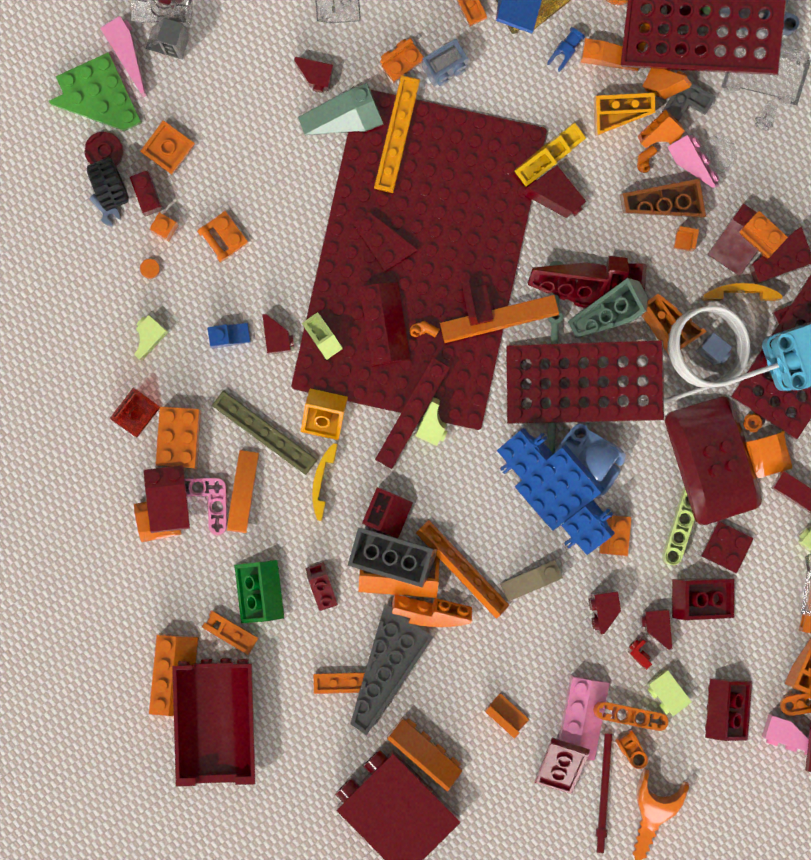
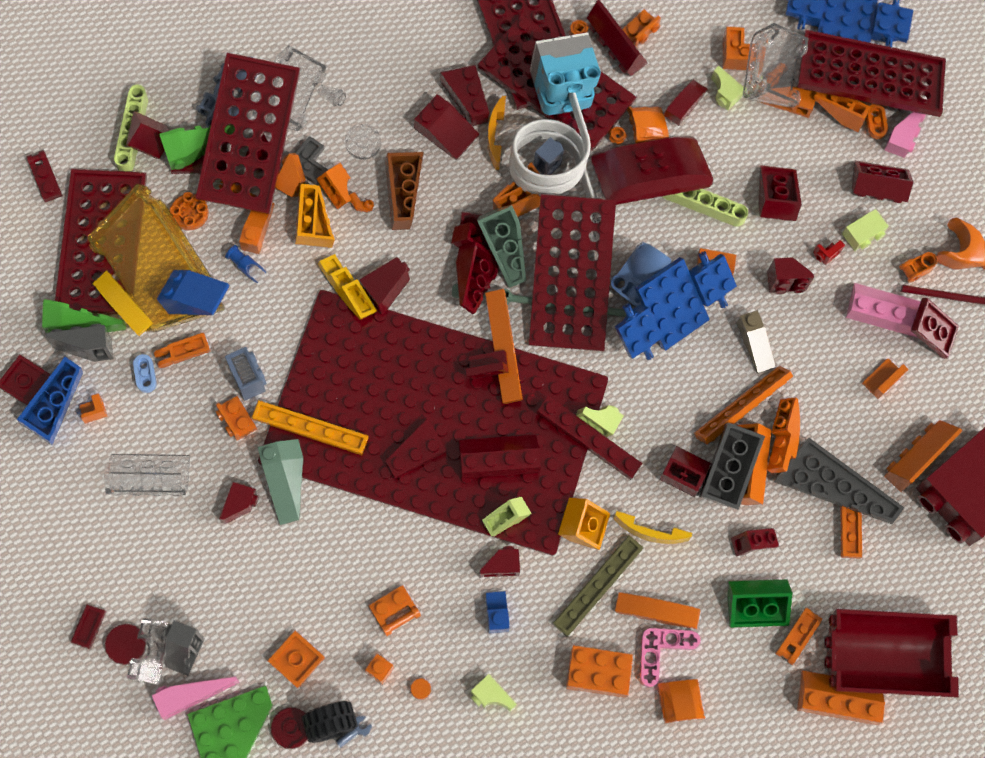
camera: 90 degrees left, 15 degrees down
clear red slope [109,387,160,438] -> none
dark red brick [129,170,163,217] -> none
dark red slope [143,465,190,533] -> none
orange arm [410,321,440,337] -> none
orange beam [593,701,668,731] -> none
dark red slope [640,609,673,650] -> none
bright pink slope [668,135,720,188] -> none
orange panel [673,226,699,252] -> none
dark red plate [701,521,754,574] -> none
orange plate [739,211,788,259] -> none

